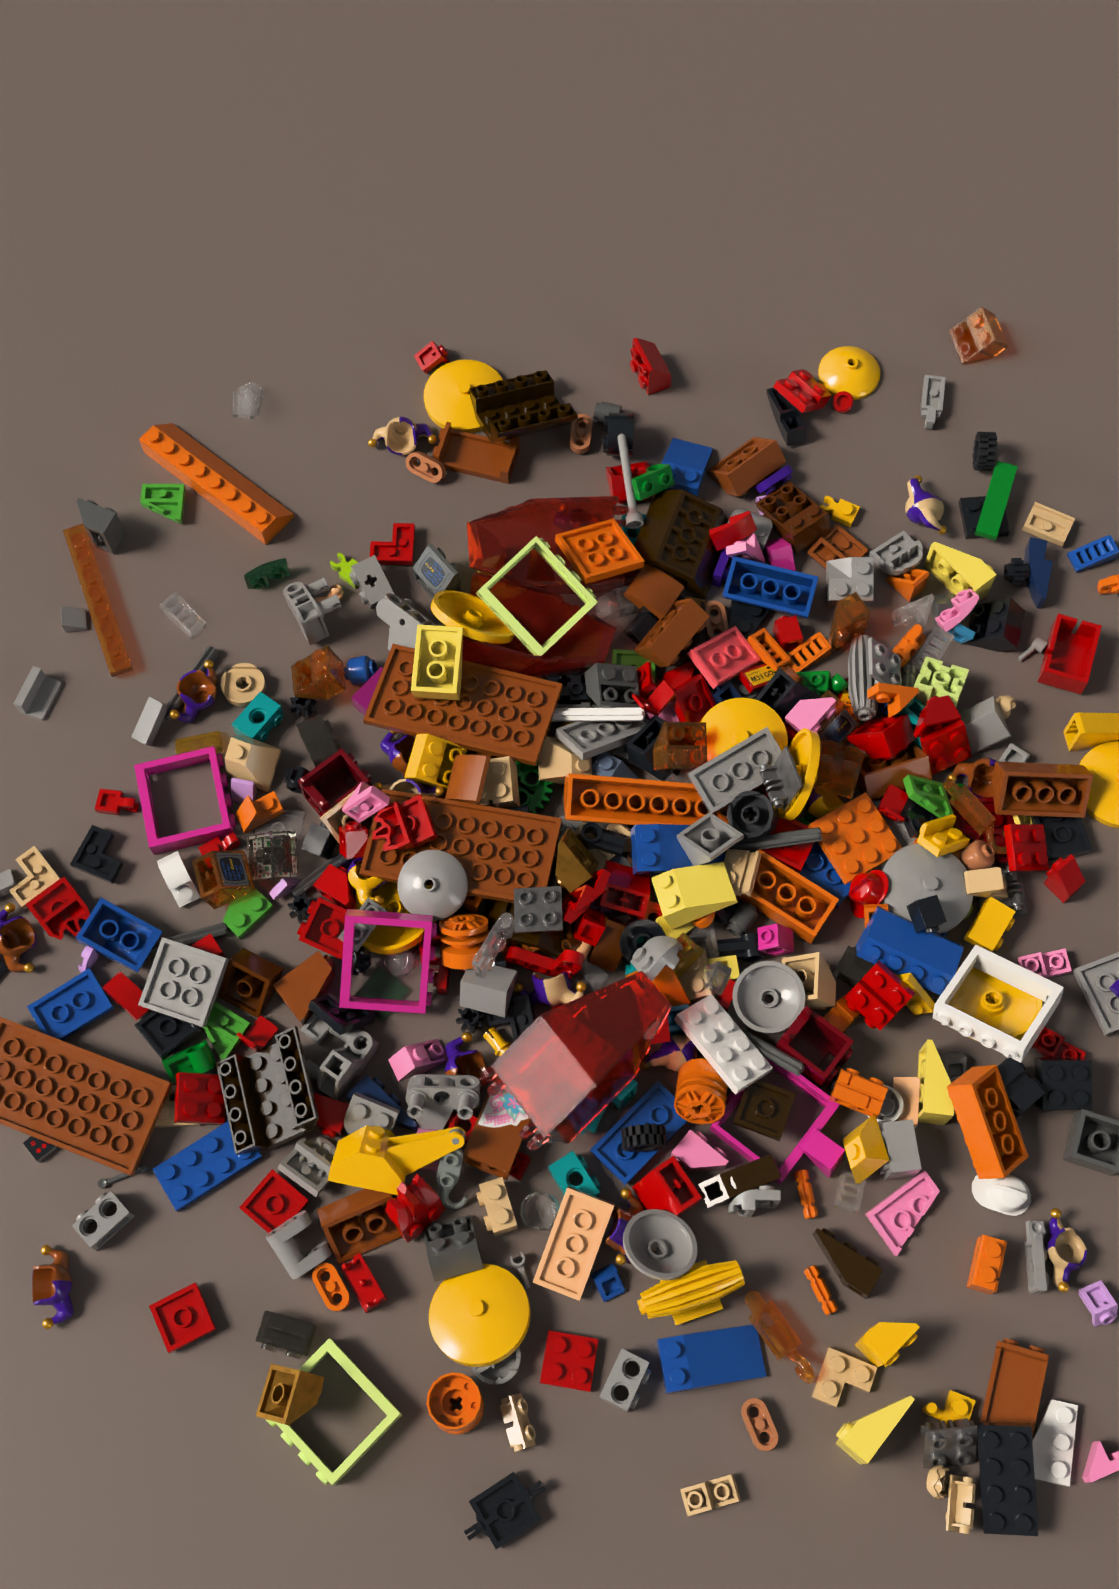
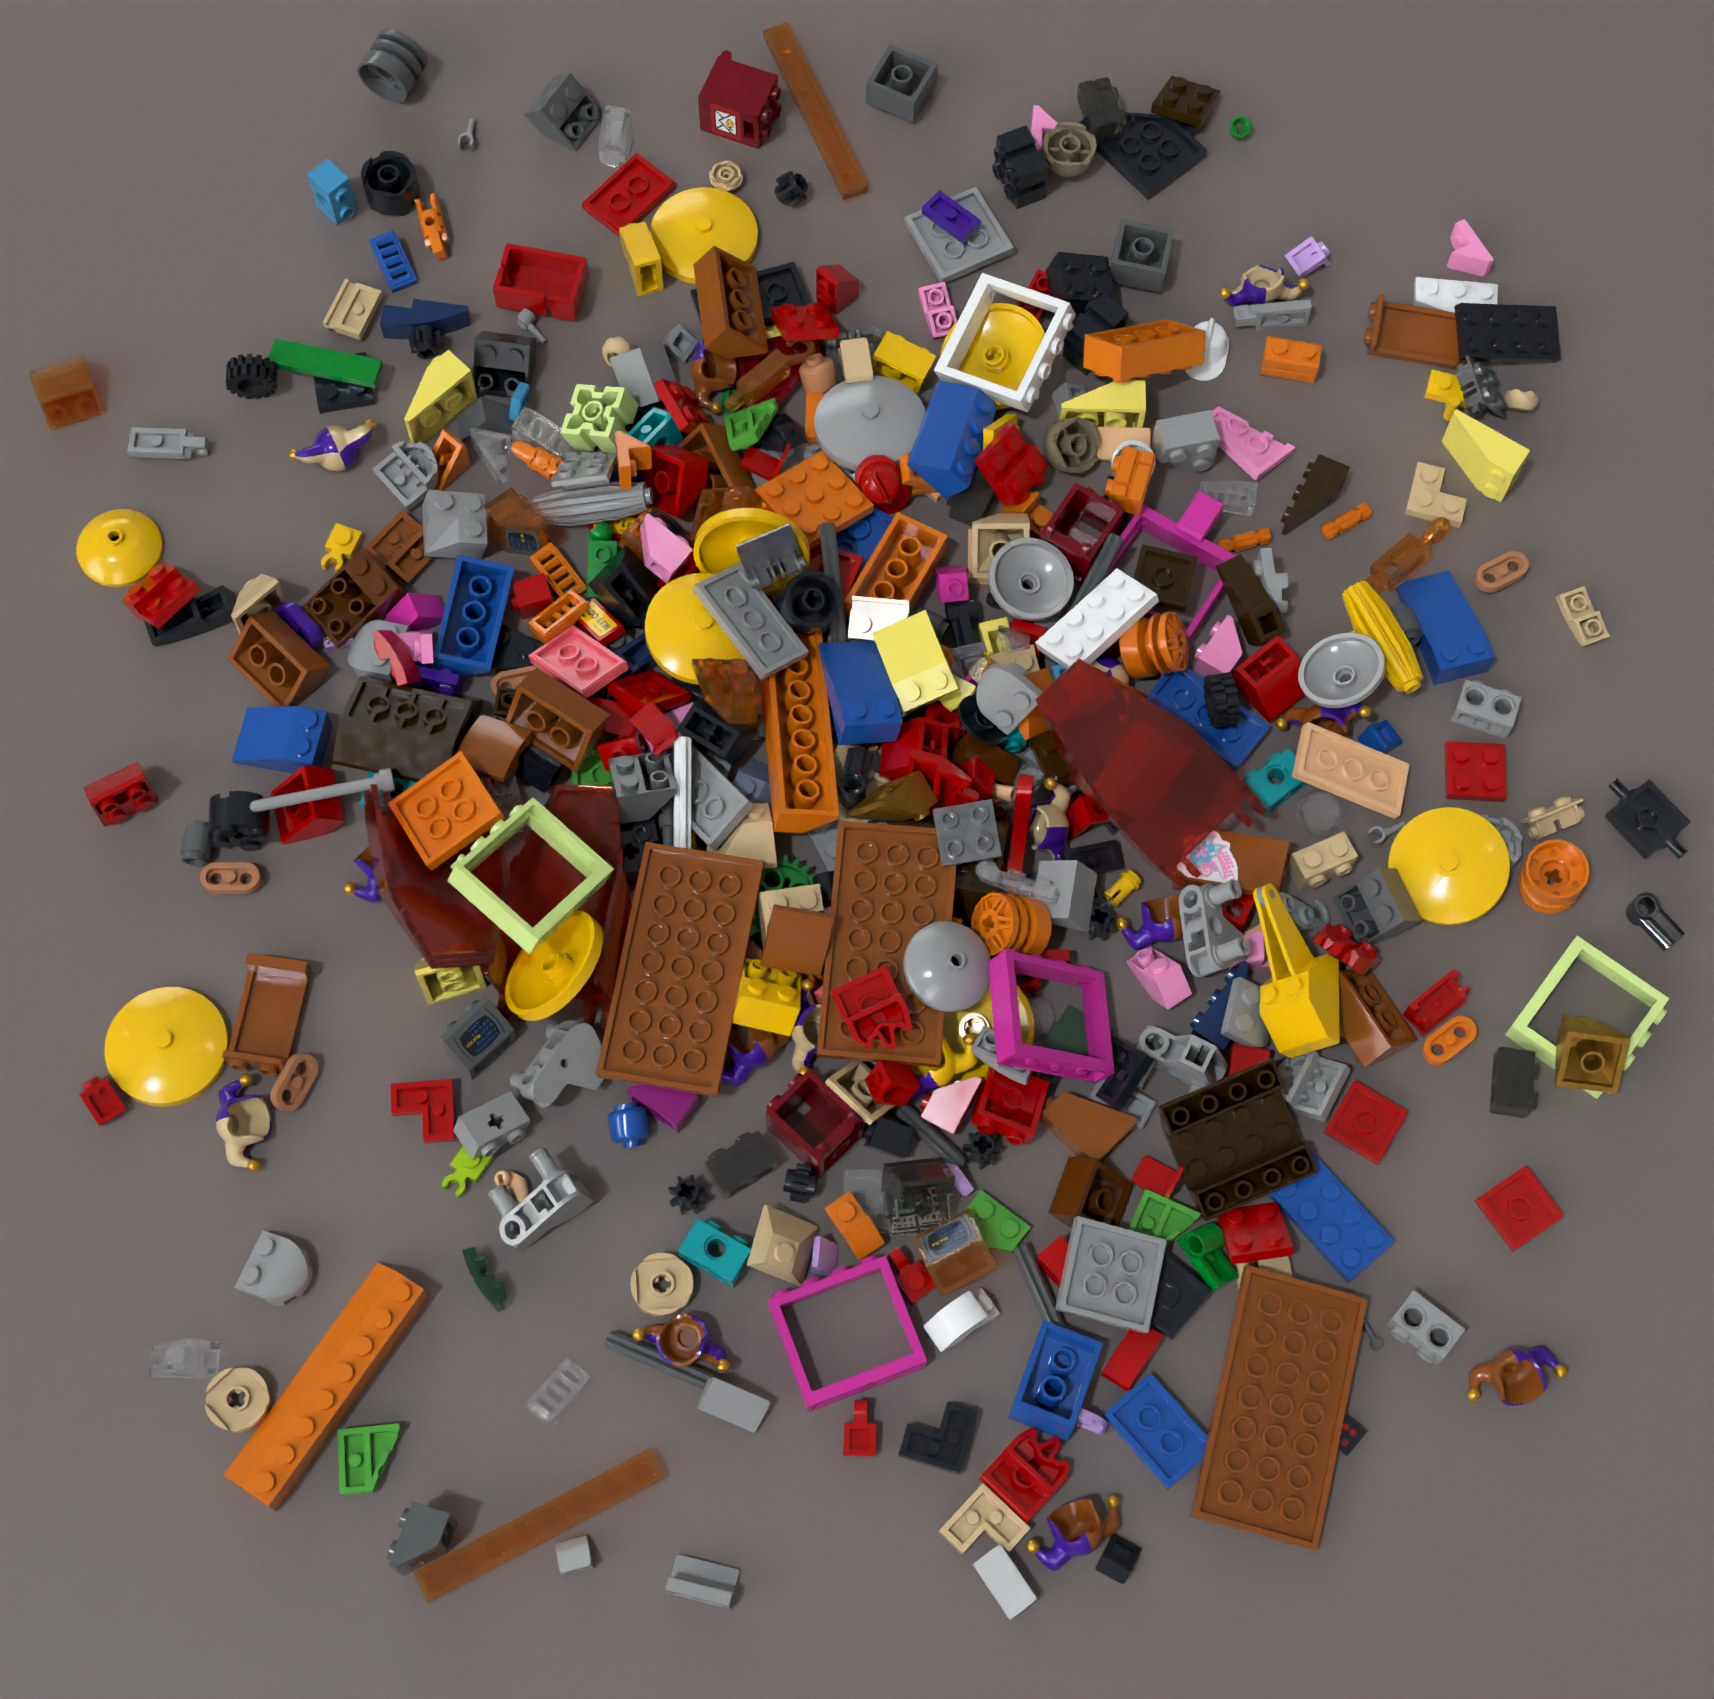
camera: 100 degrees left, 0 degrees up
clear yellow slope [175,731,223,755] -> none
light grey connector [265,1210,332,1280] -> none
clear orange slope [291,645,346,700] -> none
bright pink slope [342,782,390,823] -> none
light yellow slope [411,625,463,700] -> none
dark brown slope [469,370,578,444] -> none
green plate [631,464,675,501] -> none
light grey slope [677,812,744,866] -> none
red tile [832,391,853,414] -> none
yellow slope [843,1115,889,1184] -> none
yellow slope [854,1322,920,1367] -> none
black brick [906,895,947,935] -> none
red slope [913,695,961,738] -> none
yellow bracket [917,814,970,857] -> none
bright pink slope [935,588,979,632] -> none
tan hinge [945,1474,976,1534] -> none
none -> tan plate [205,1367,272,1434]
none -> tan slope [231,573,286,635]
none -> light grey slope [234,1230,313,1306]
none -> dark tan cylinder [1043,417,1100,473]
none -> dark grey brick [1390,603,1423,646]
none -> black piece [1626,892,1685,951]

